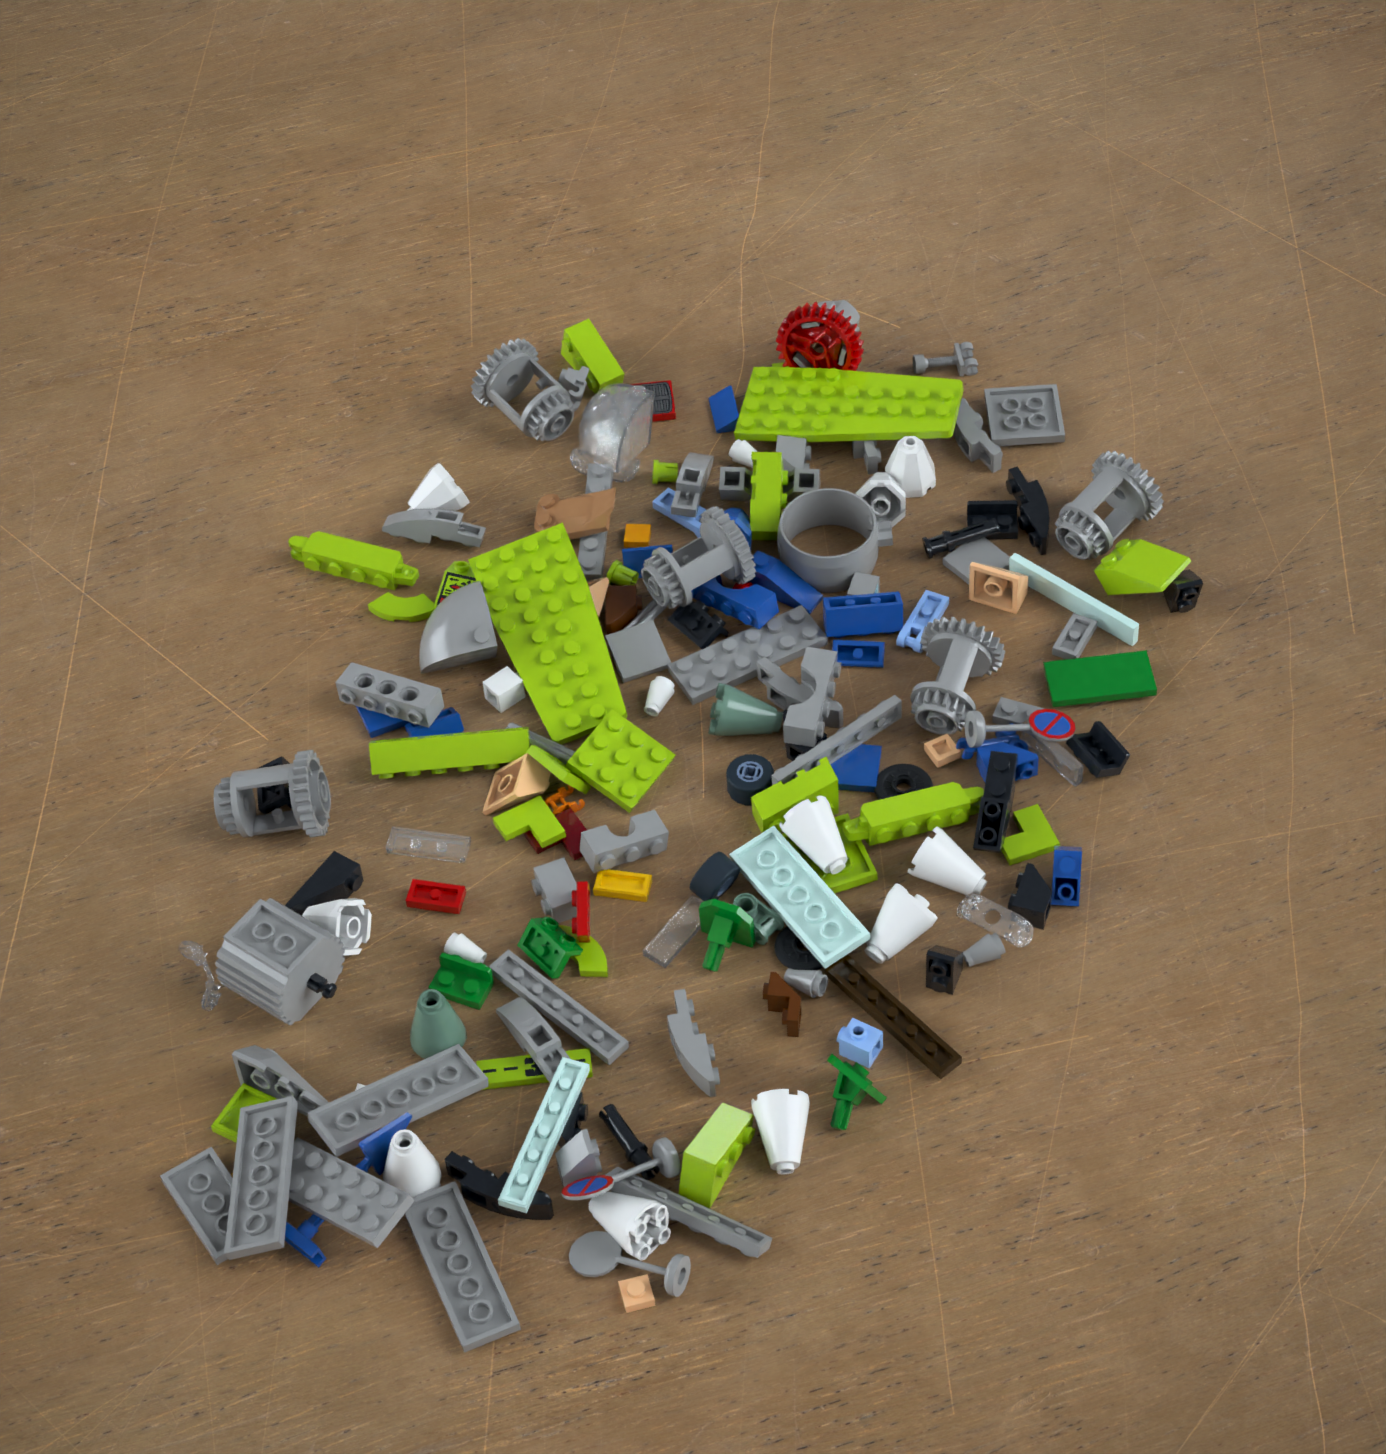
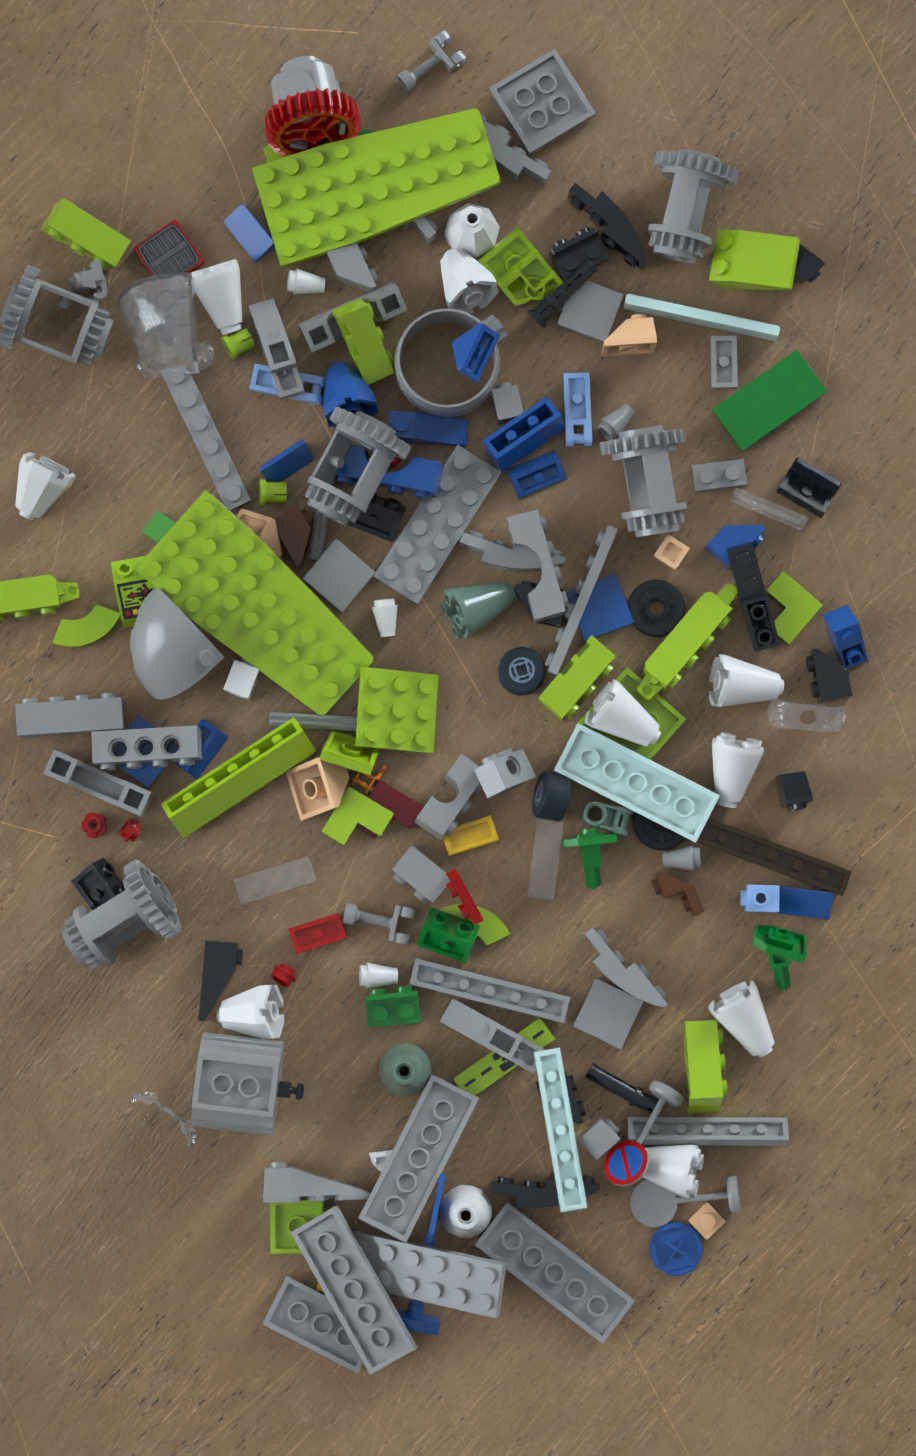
camera: 35 degrees left, 35 degrees up
light grey slope [382,509,486,548] -> none
medium nougat slope [534,487,616,540] -> none
light orange tile [624,524,651,548] -> none
blue bar [956,723,1028,759] -> none
light grey cone [963,933,1006,967] -> none
piece [965,709,1076,748] -> none
none -> light grey brick [15,693,126,738]
none -> light grey arch [43,750,154,818]
none -> red plate [81,812,107,838]
none -> red plate [119,818,142,842]
none -> white cone [188,259,242,335]
none -> red plate [271,964,296,988]
none -> light grey bar [343,903,416,945]
none -> blue slope [452,323,500,383]
none -> light grey brick [474,748,536,798]
none -> lime slope [478,226,568,306]
none -> light grey tile [573,978,644,1049]
none -> blue tile [649,1222,703,1276]
none -> blue slope [777,887,834,920]

